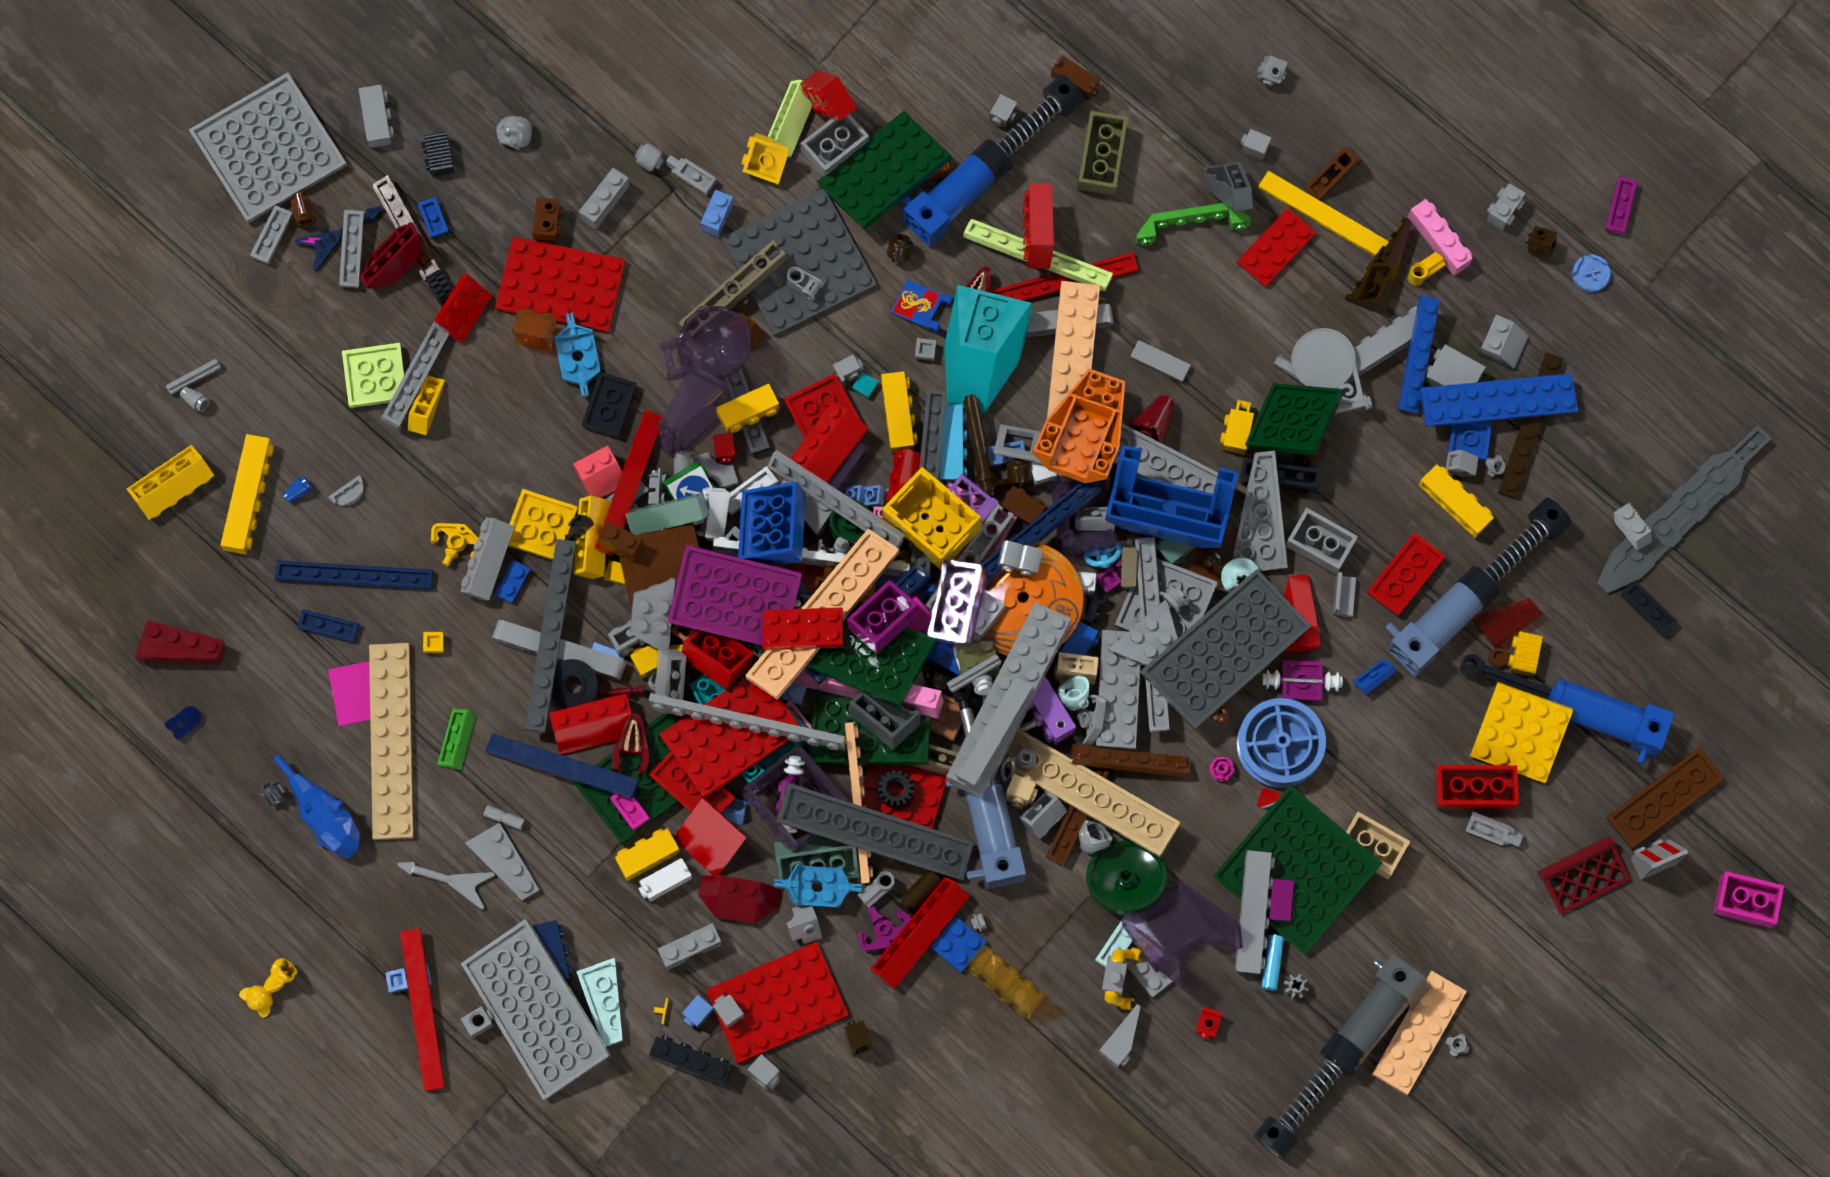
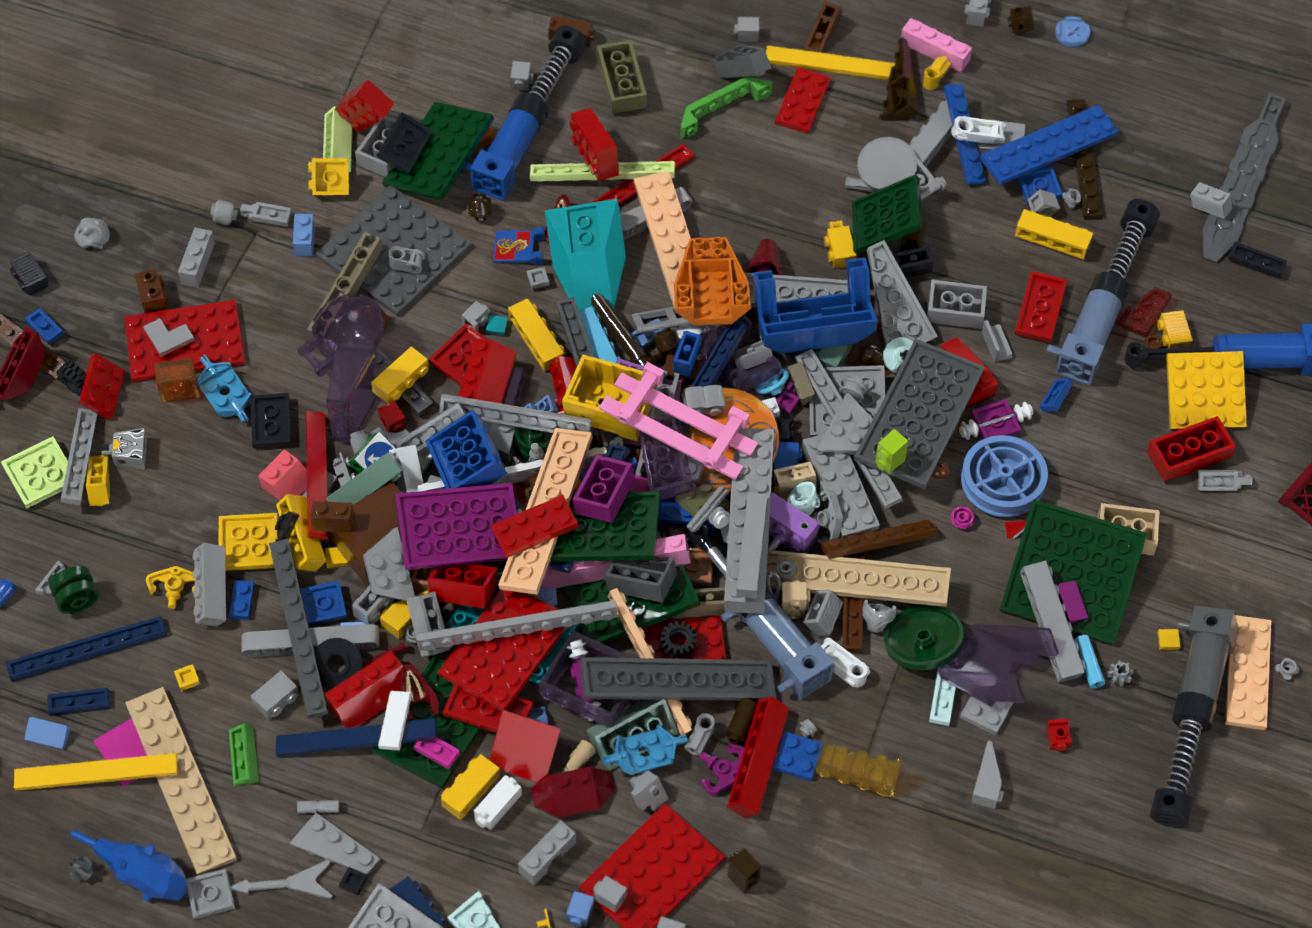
camera: 20 degrees left, 15 degrees down
torso [1102,947,1144,1010] -> none
light grey tile [1130,340,1191,383] -> none
light grey slope [1478,315,1528,370] -> none
none -> yellow tile [14,753,178,791]
none -> medium blue slope [24,717,70,750]
none -> dark green wheel [48,566,100,614]
none -> light grey torso [101,428,147,469]
none -> light grey tile [143,319,194,357]
none -> light grey tile [186,869,235,920]
none -> light grey brick [251,671,299,720]
none -> blue plate [301,581,347,627]
none -> black tile [339,867,368,896]
none -> black plate [376,112,432,175]
none -> white tile [378,691,412,750]
none -> light grey plate [395,402,467,452]
none -> tan hinge [564,740,596,772]
none -> bright pink fence [599,362,758,480]
none -> blue brick [673,331,702,377]
none -> white piece [821,638,870,687]
none -> lime brick [875,429,908,474]
none -> white piece [951,116,1005,144]
none -> yellow tile [1157,629,1180,650]

